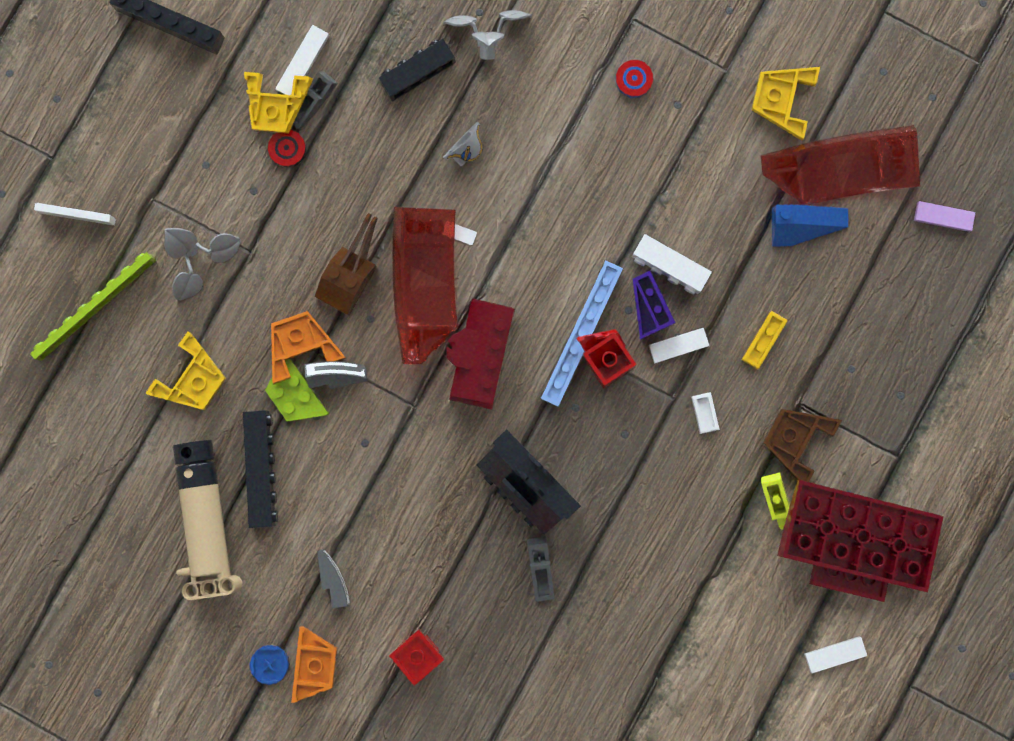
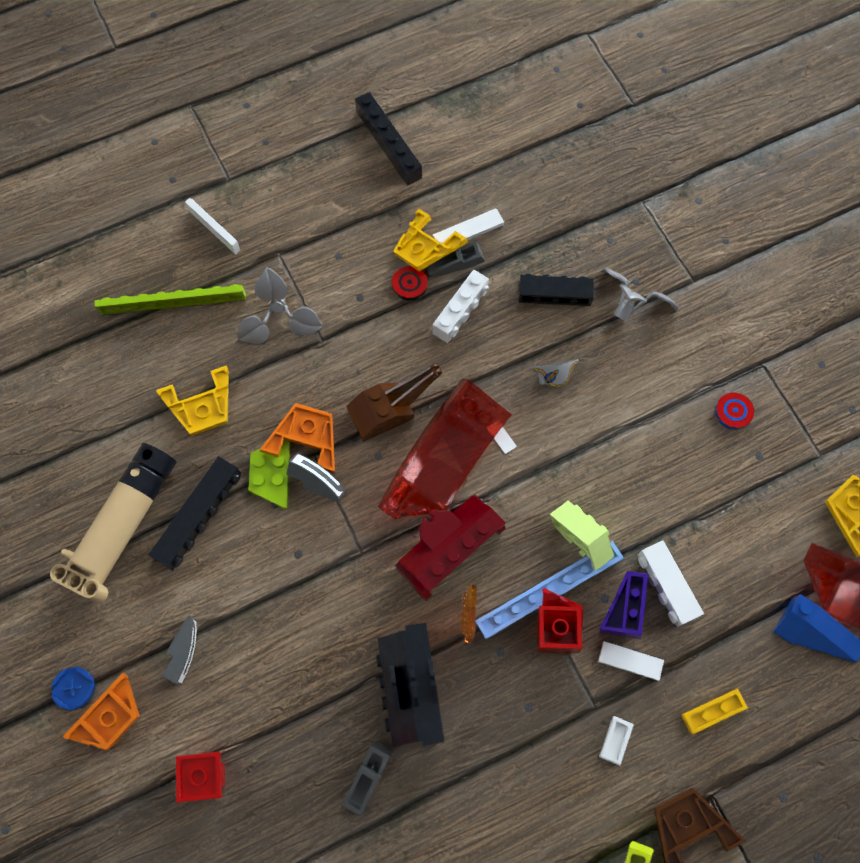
camera: 30 degrees right, 15 degrees down
none -> white brick [433,269,489,343]
none -> clear orange plate [460,584,477,643]
none -> yellowish green wedge [550,501,614,571]

